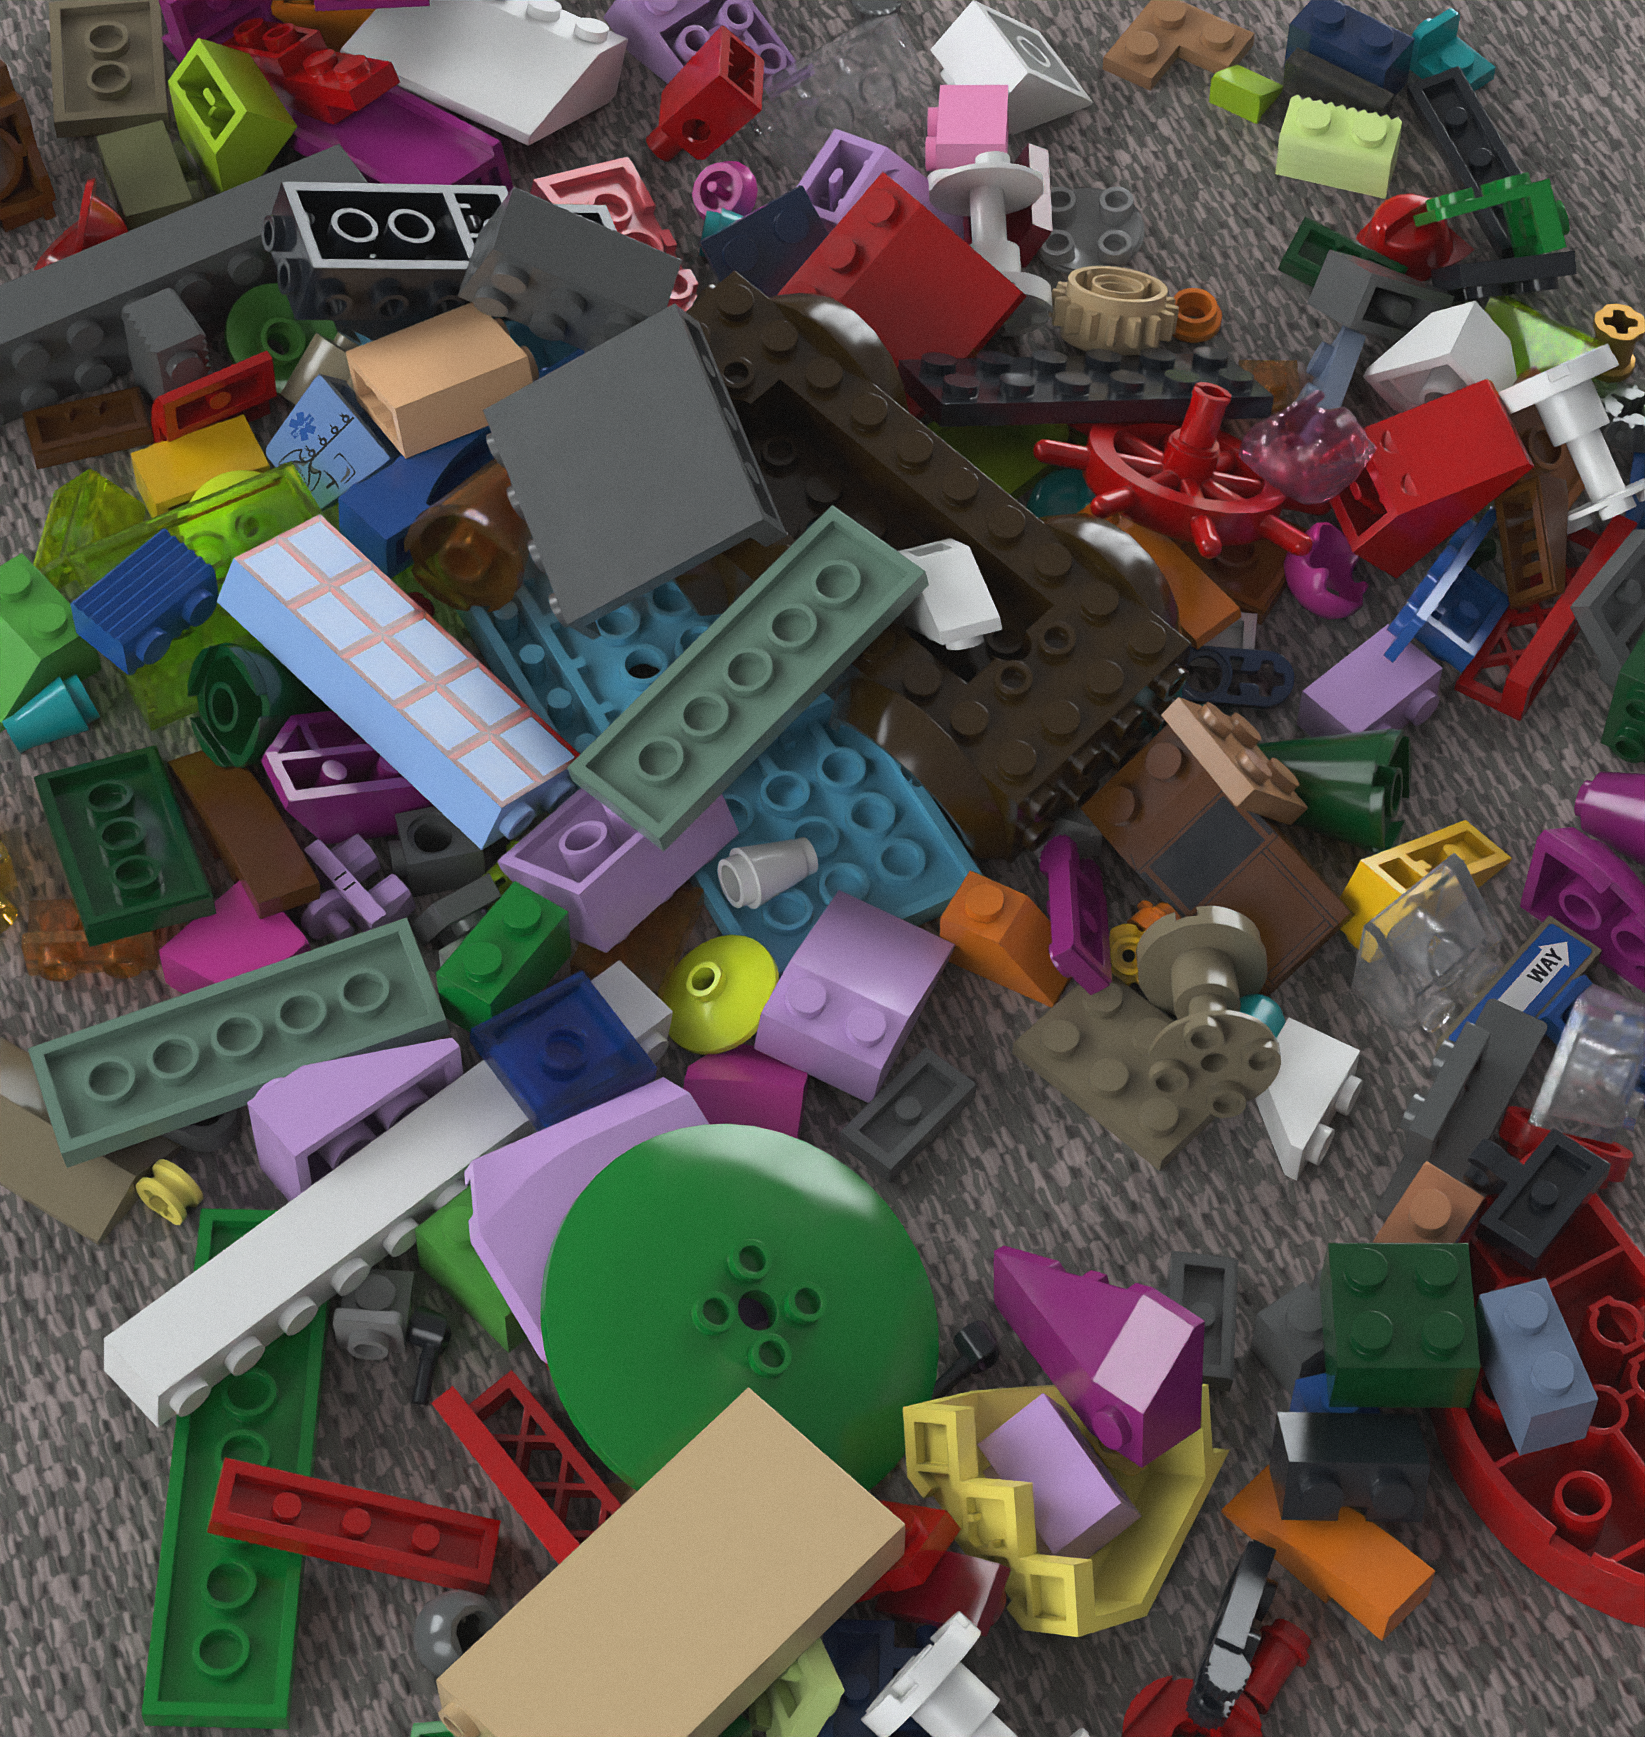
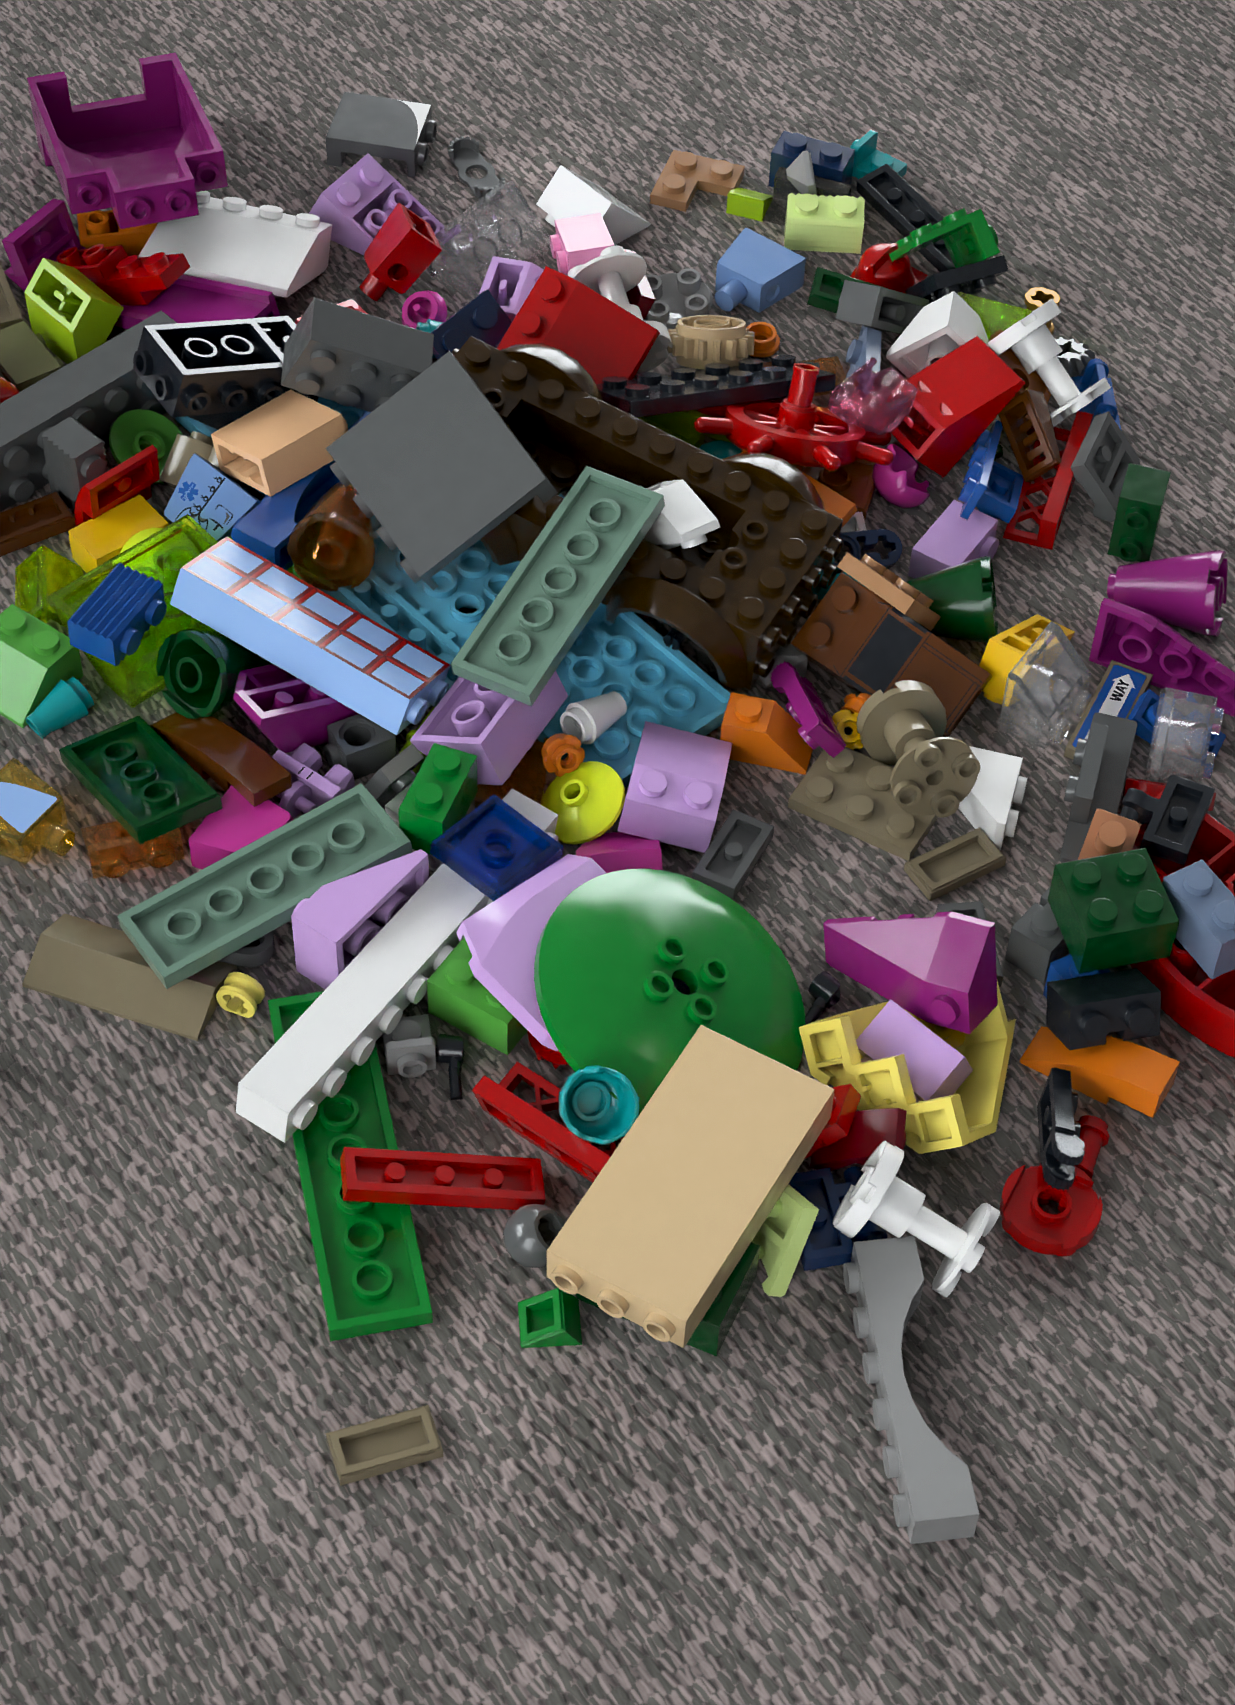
camera: 15 degrees left, 5 degrees down
none -> orange plate [541,733,585,777]
none -> teal hair [559,1065,639,1145]
none -> medium blue torso [715,228,806,313]
none -> light grey slope [786,151,817,195]
none -> dark tan tile [904,827,1006,901]

